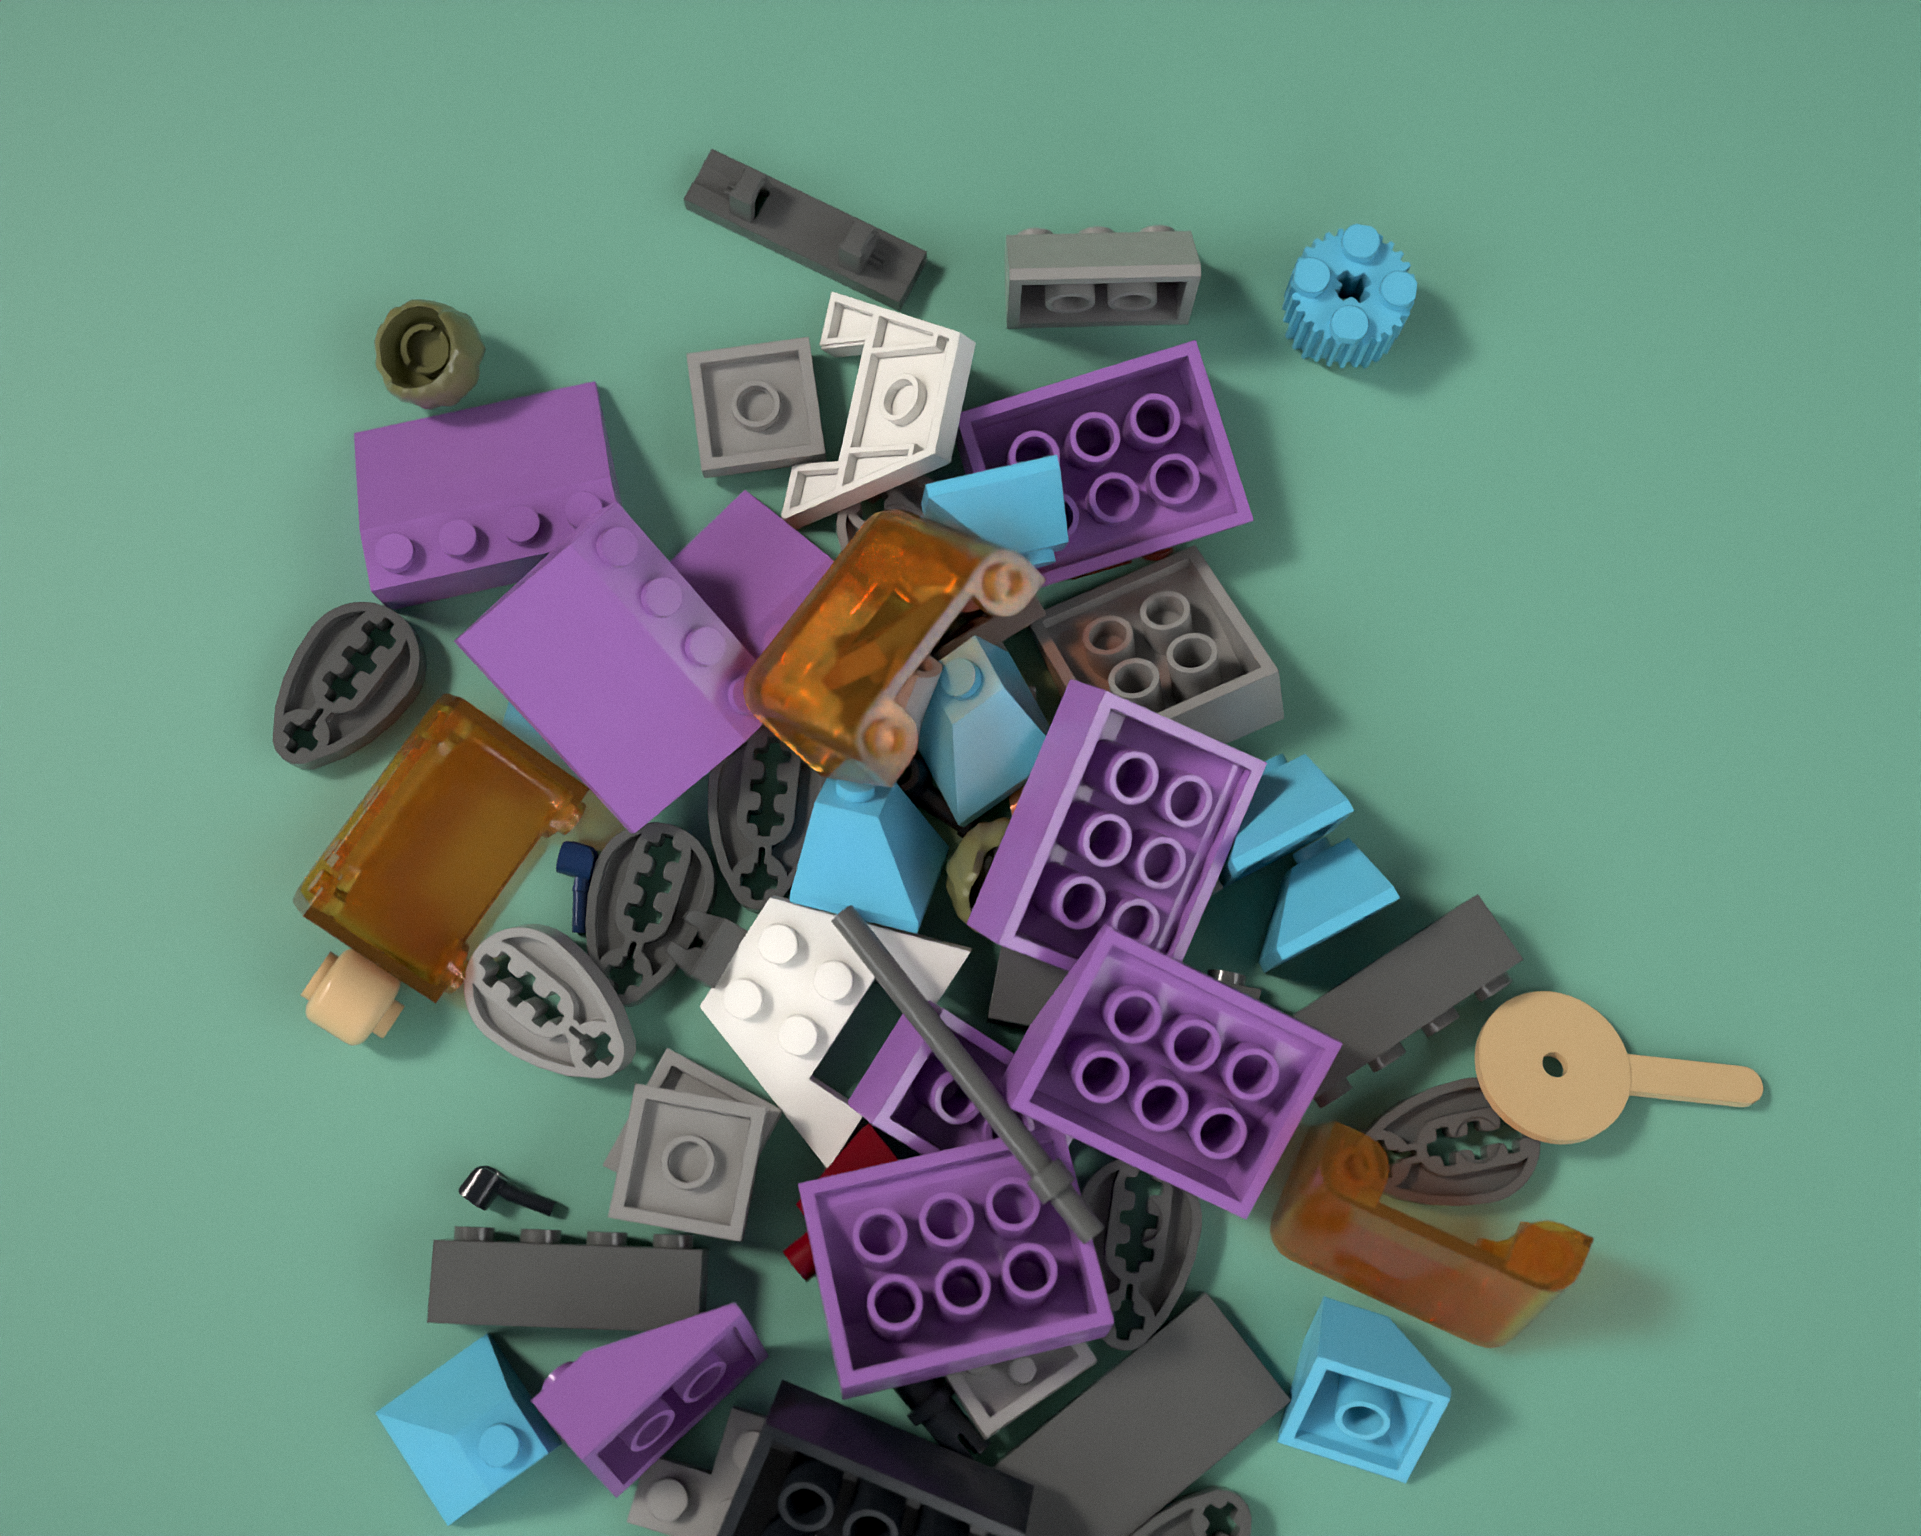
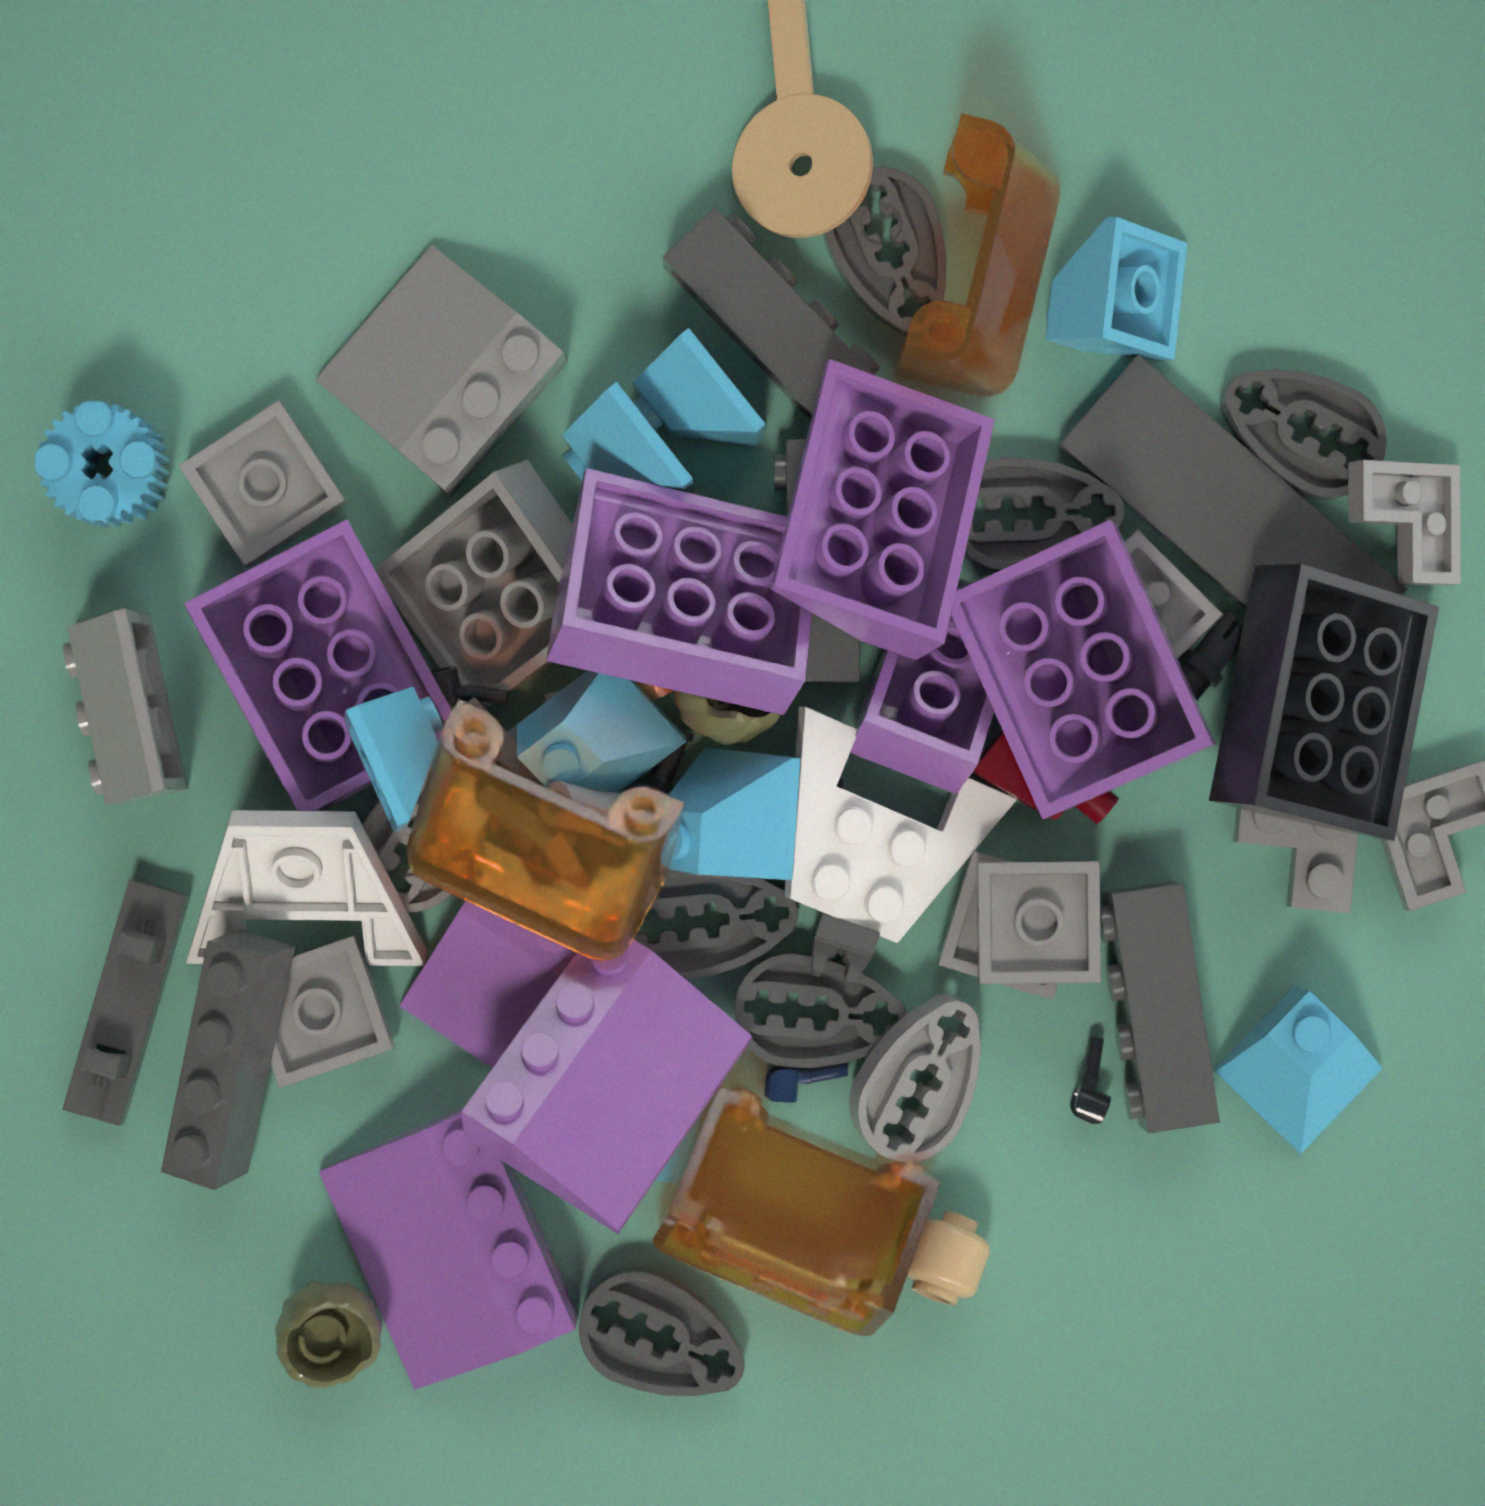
camera: 100 degrees left, 10 degrees up
medium lavender slope [531,1303,769,1498] -> none
dark grey bar [831,905,1105,1245] -> none
none -> dark grey brick [161,930,295,1190]
none -> light grey plate [179,400,348,568]
none -> light grey slope [315,245,567,497]
none -> black hand [431,666,510,705]

